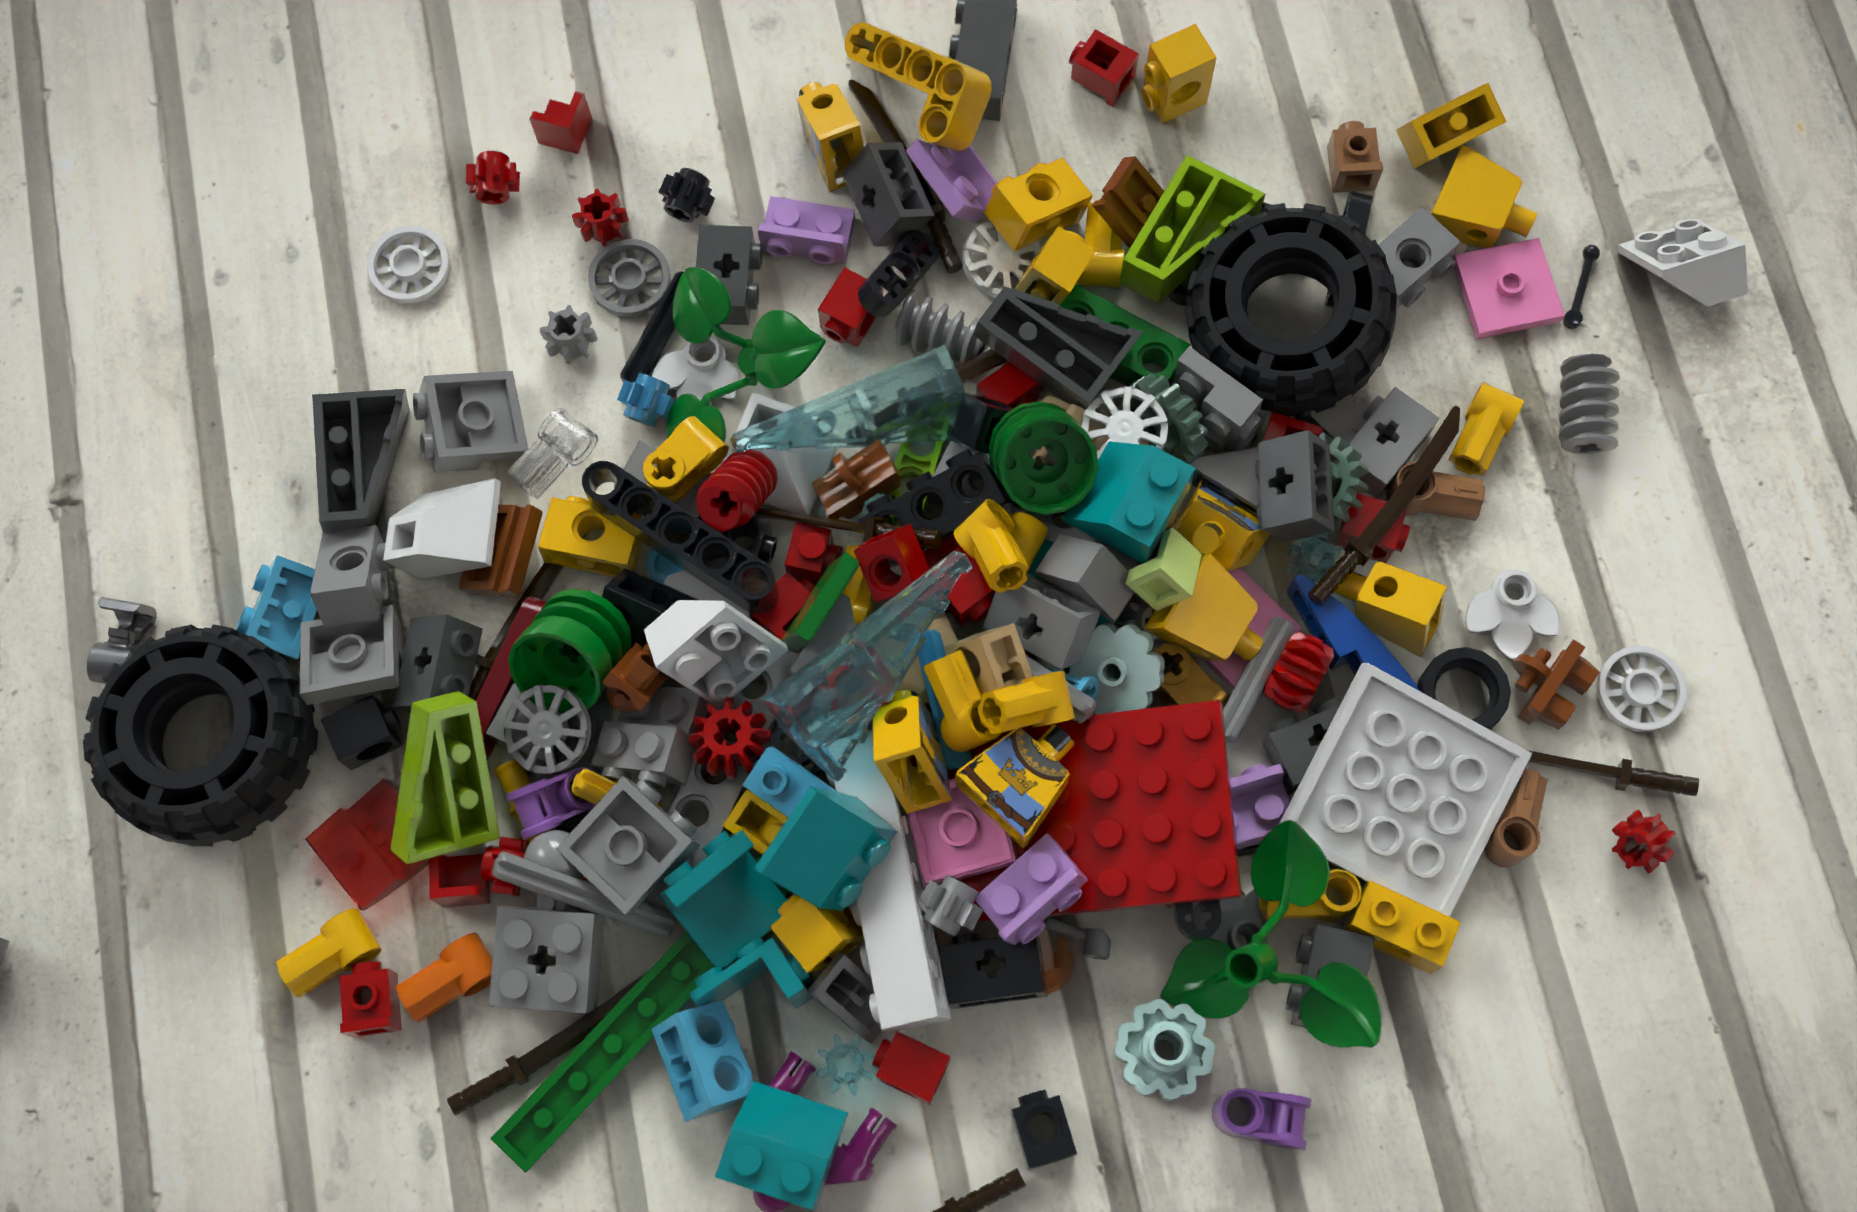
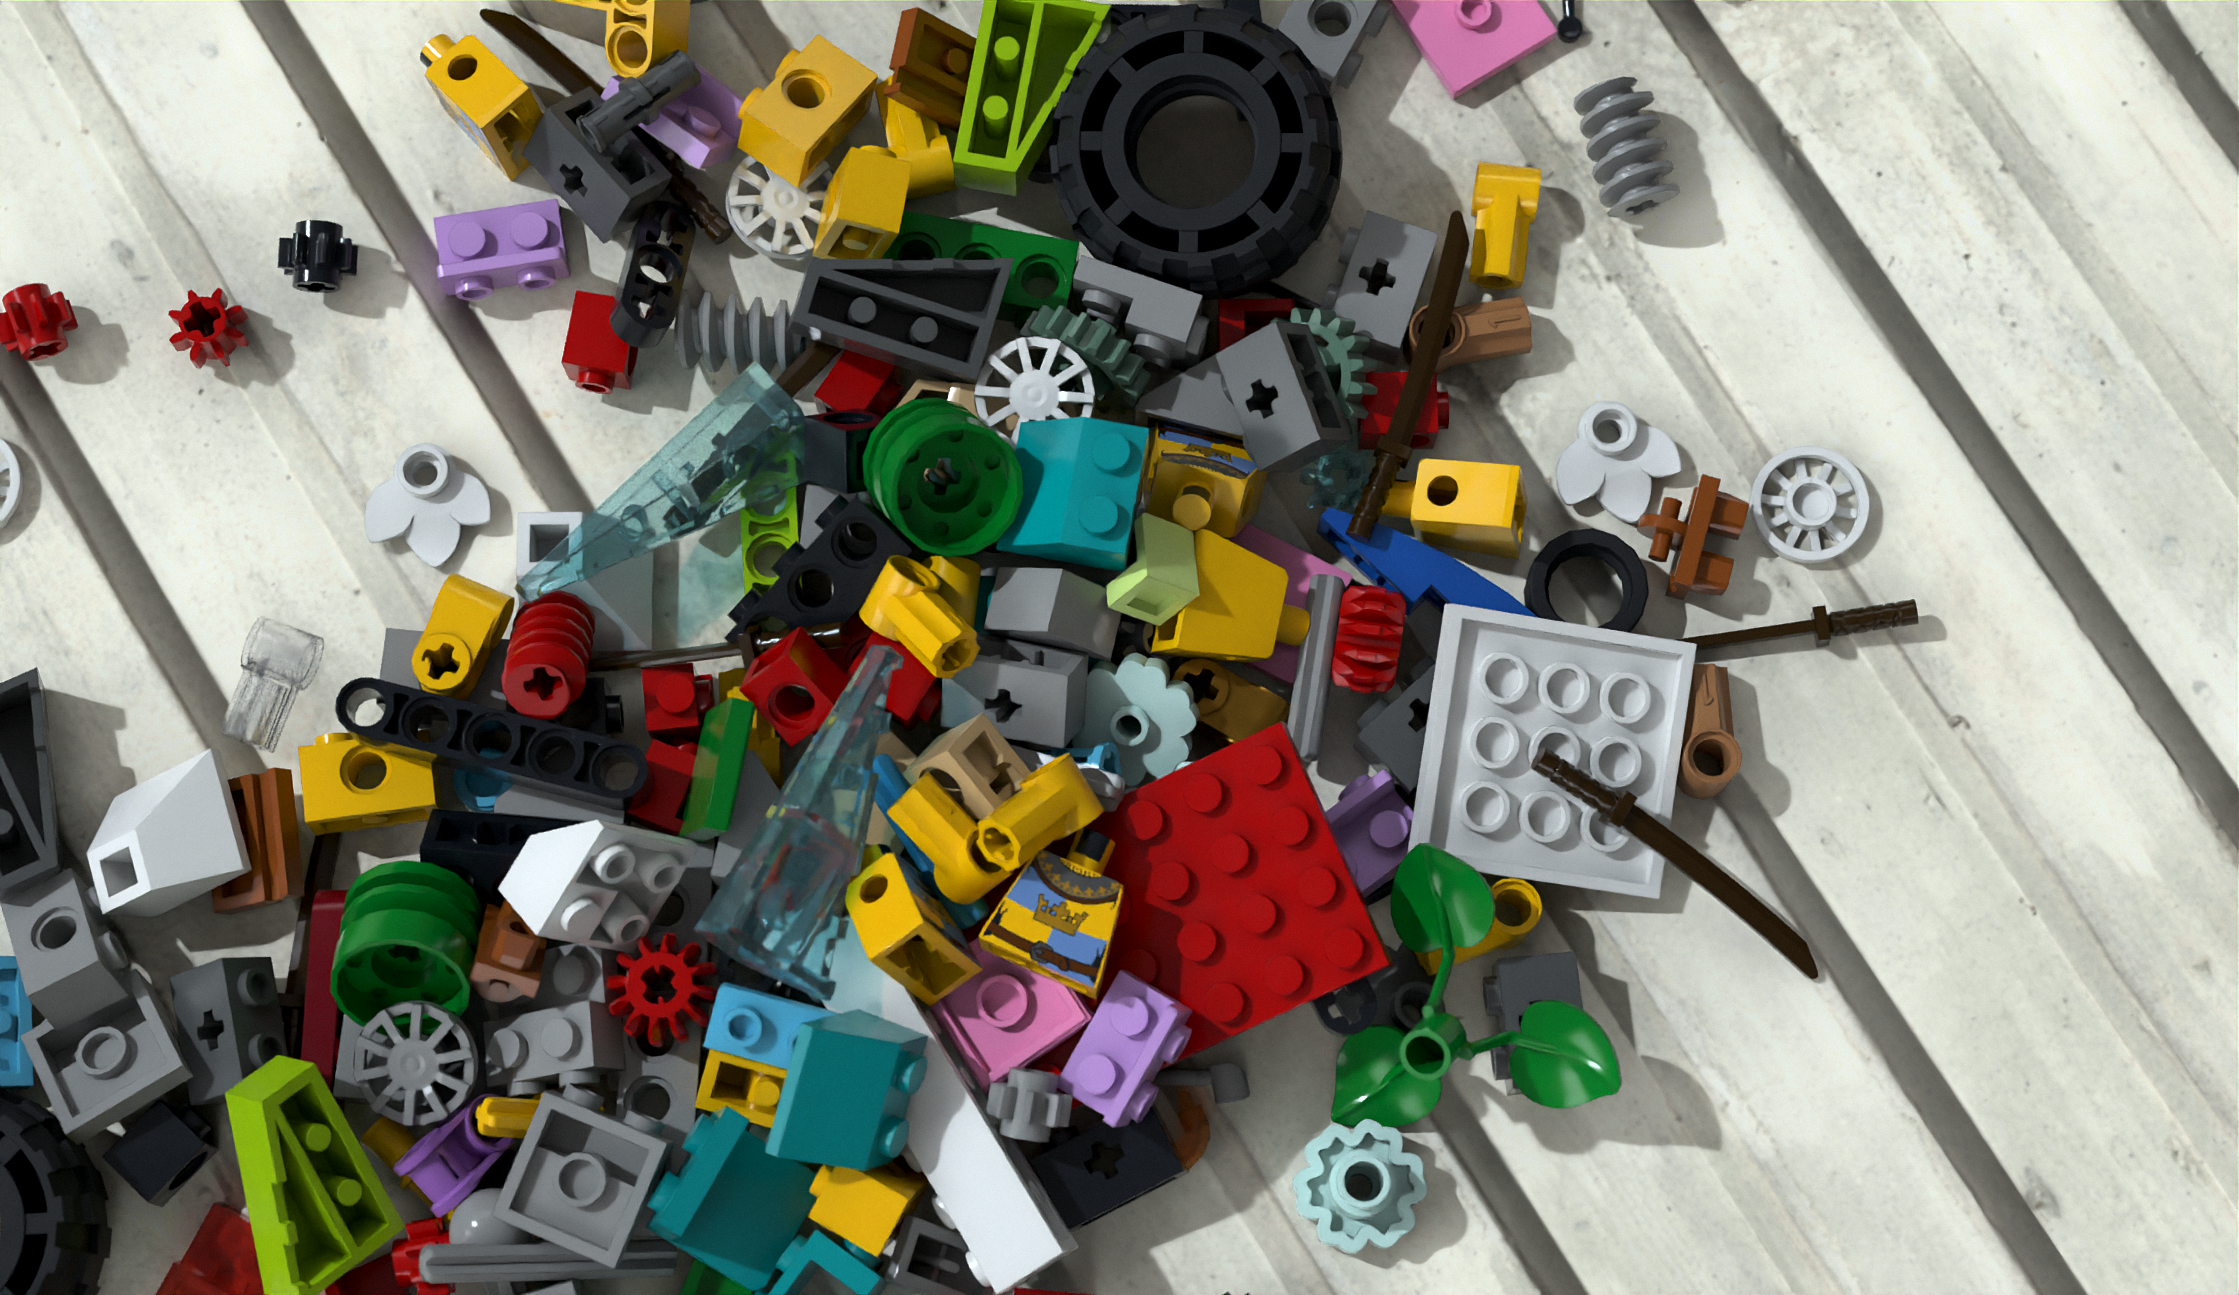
camera: 25 degrees left, 5 degrees up
light grey plate [413,371,529,472] -> none
red panel [529,91,592,154] -> none
light grey gear [539,305,598,364] -> none
light grey wheel [588,239,671,317] -> none
dark azure gear [617,373,676,427] -> none
black axle [620,271,684,383] -> none
green plant [666,267,826,442] -> none
dark grey brick [696,224,763,325] -> none
dark orange hips [811,439,901,520] -> none
medium lavender piece [1212,1088,1312,1150] -> none
yellow brick [1343,880,1461,974] -> none
red gear [1611,810,1676,873] -> none
none -> dark grey pin [576,49,702,153]
none -> dark brown sword [1531,747,1818,979]

